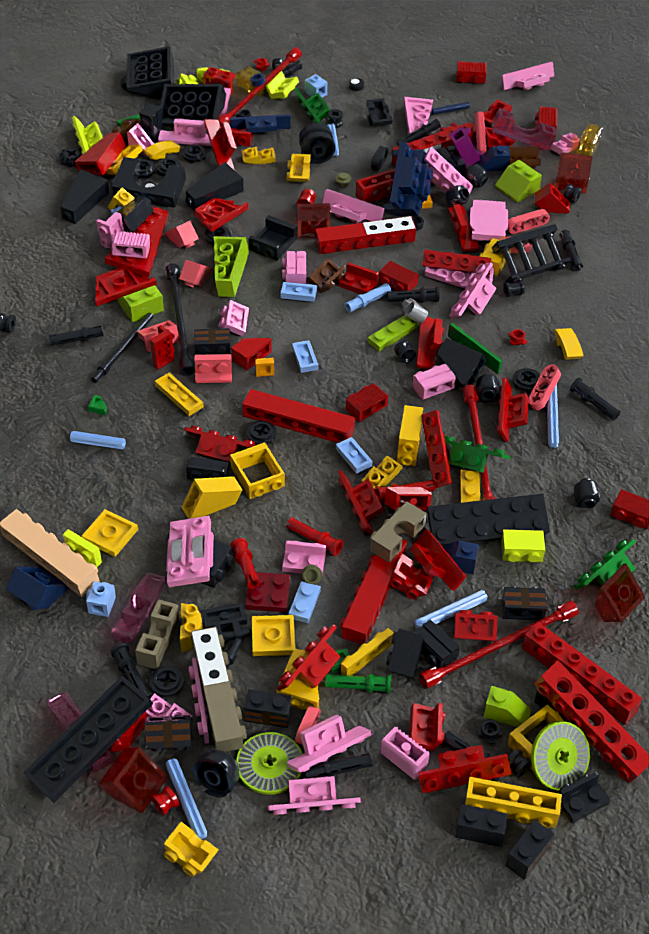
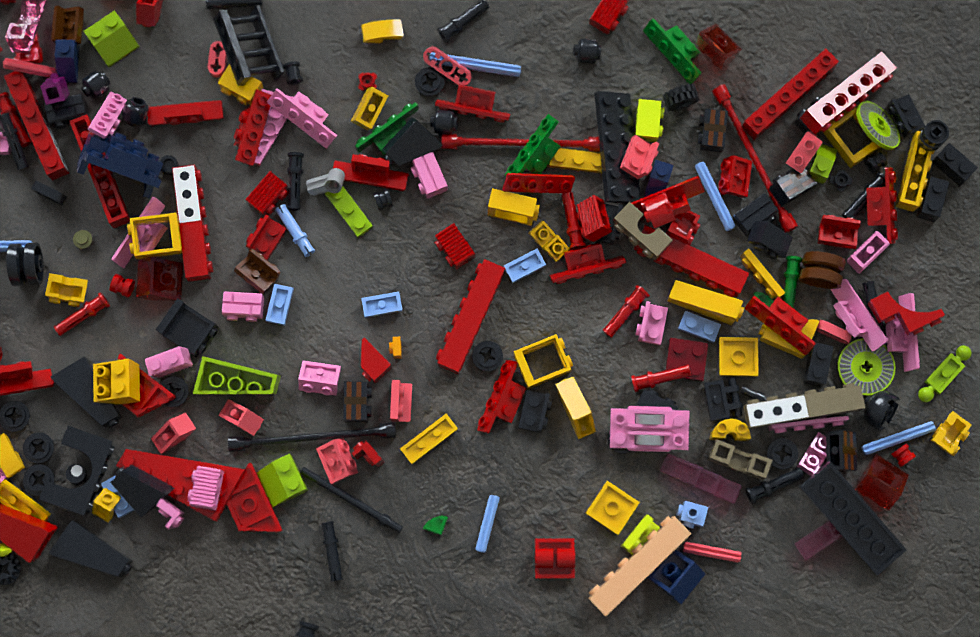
camera: 85 degrees left, 30 degrees up
yellow slope [242,147,276,164] -> none
olive plate [302,564,322,585] -> none
bright pink piece [470,200,508,241] -> none
coral beam [508,209,550,234] -> none
none -> red pin [53,292,110,336]
none -> yellow slope [93,359,140,404]
none -> yellow window [127,213,182,259]
none -> bright pink brick [145,346,193,378]
none -> yellow brick [351,87,388,130]
none -> red plate [535,538,575,578]
none -> coral bracket [620,135,659,179]
none -> red cylinder [641,193,676,228]
none -> black tyre [663,84,699,112]
none -> yellow slope [667,280,744,326]
none -> coral axle [683,542,741,563]
none -> black brick [769,168,816,207]
none -> coral bracket [786,131,823,173]
none -> reddish brown wheel [799,251,846,289]
none -> red arch [868,292,945,336]
none -> black wheel [918,120,949,151]
none -> lime plate [918,345,972,402]

